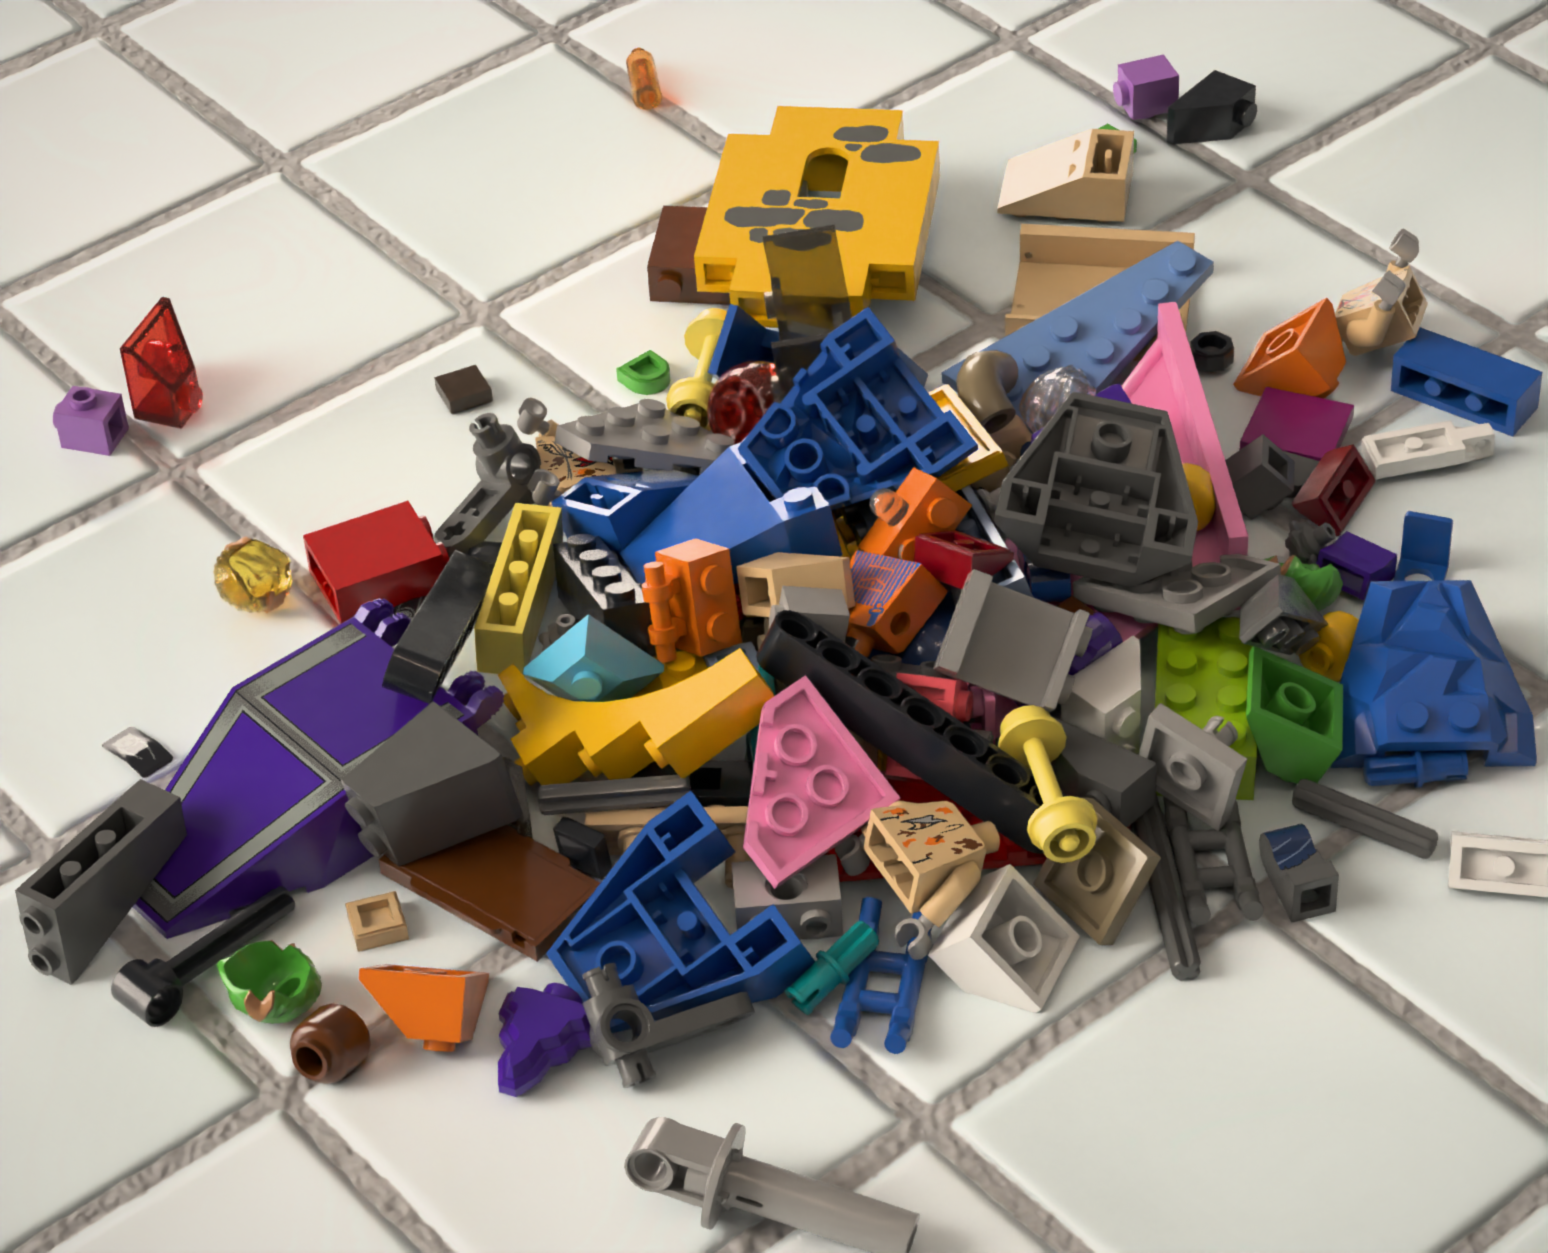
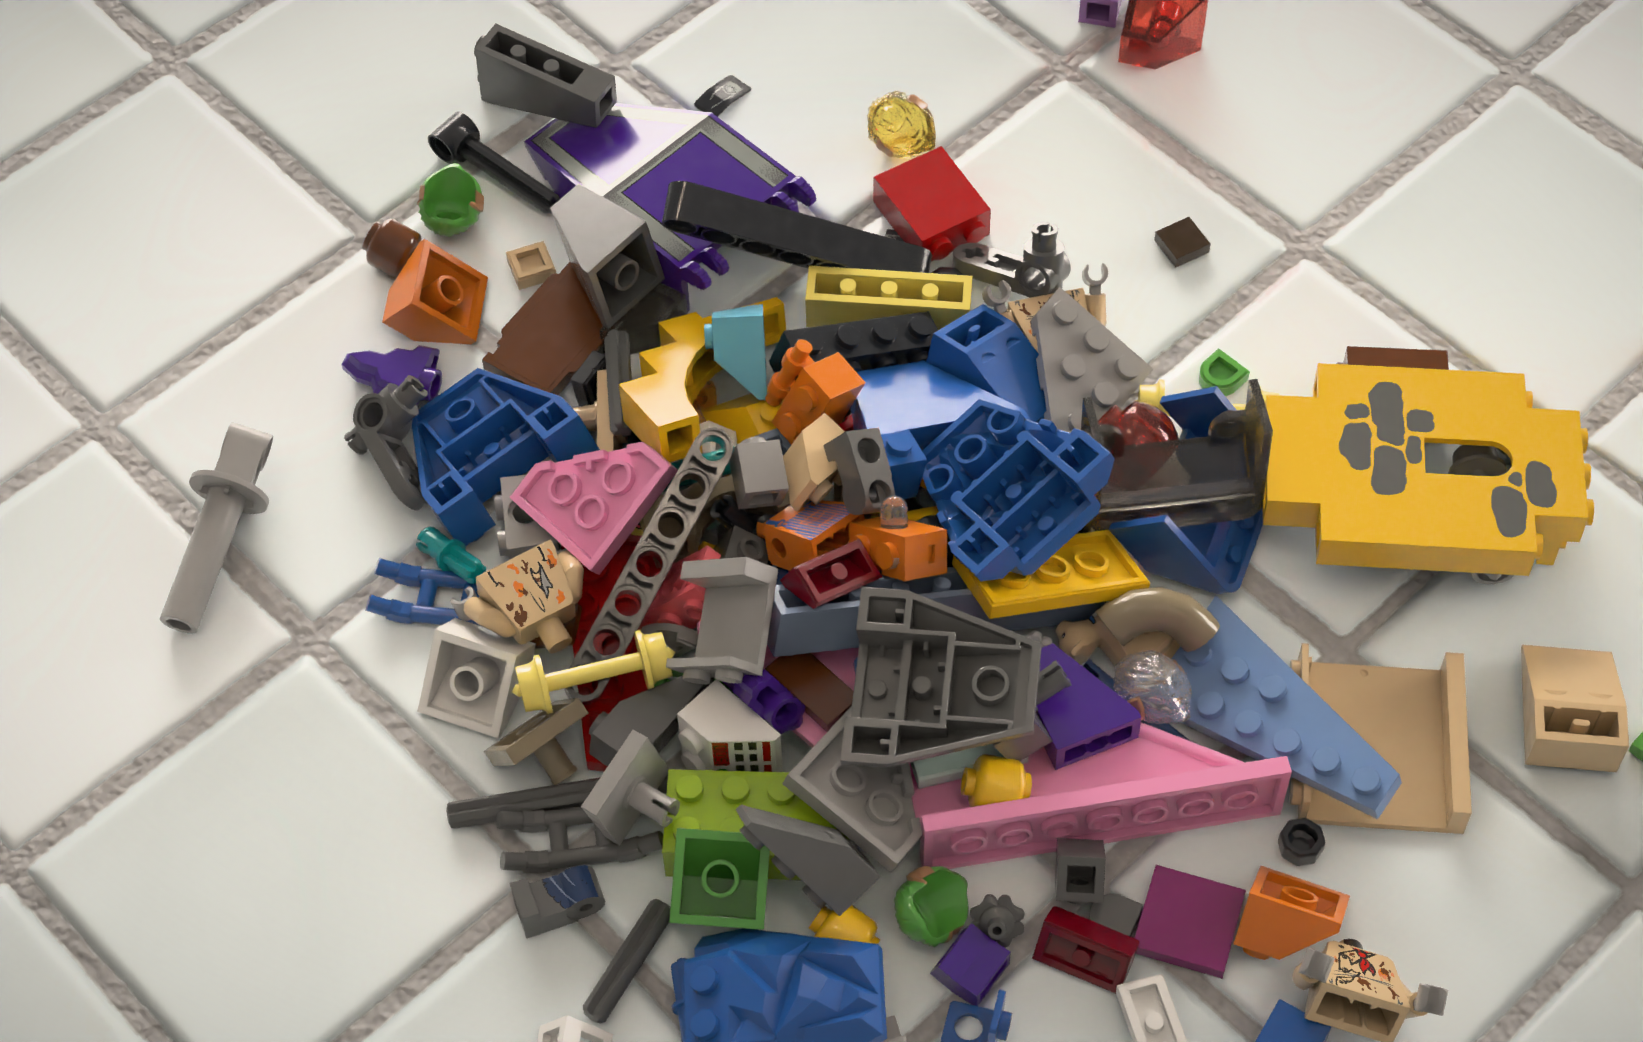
camera: 85 degrees right, 15 degrees up
none -> dark grey leg [823,427,895,516]

